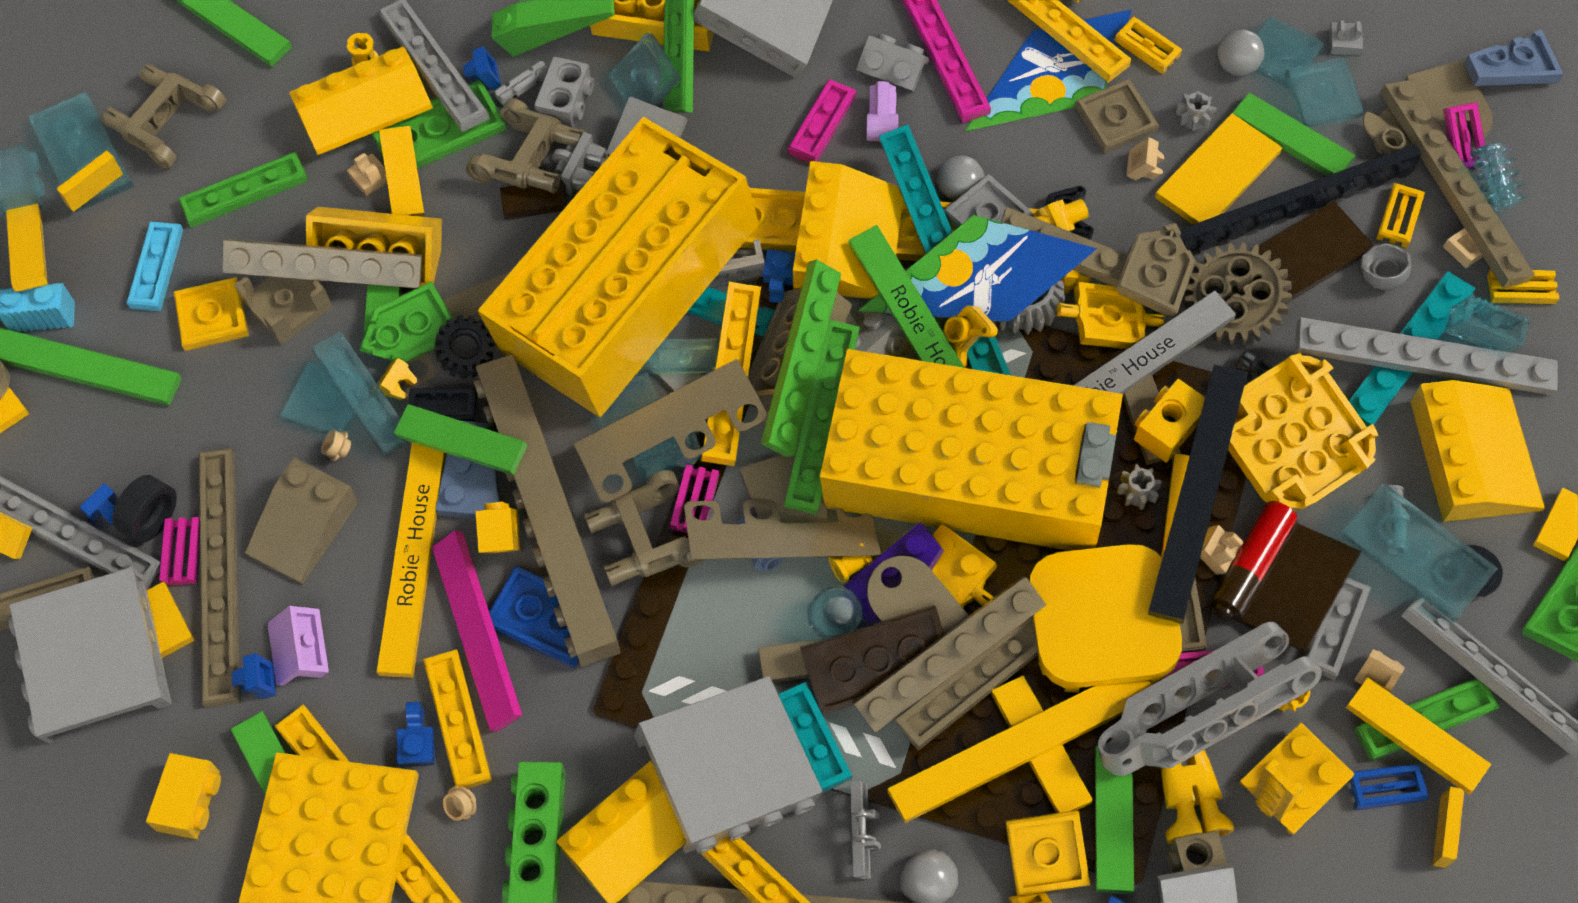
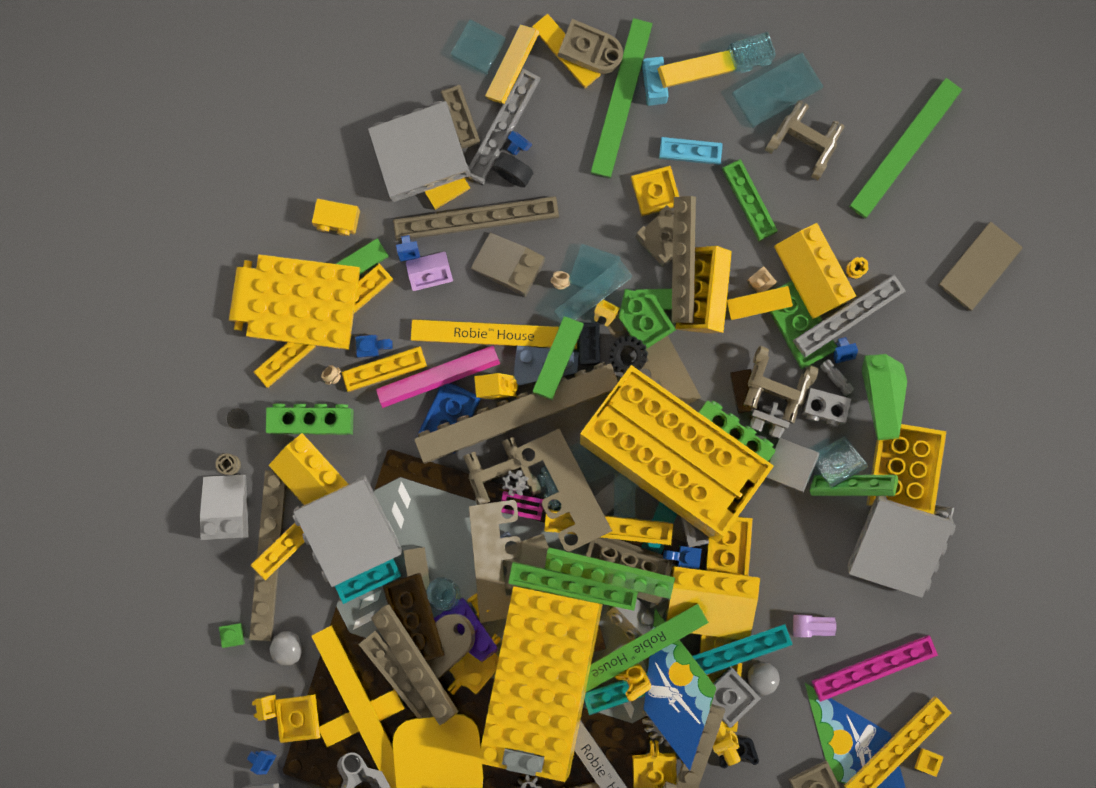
camera: 85 degrees right, 20 degrees up
yellow tile [57,151,123,212] -> none
dark pink tile [159,517,200,585] -> none
dark pink tile [788,79,856,163] -> none
light grey piece [850,781,881,880] -> none
light grey bracket [856,33,929,92] -> none
bright green tile [1095,746,1134,894] -> none
none -> light grey gear [502,470,529,496]

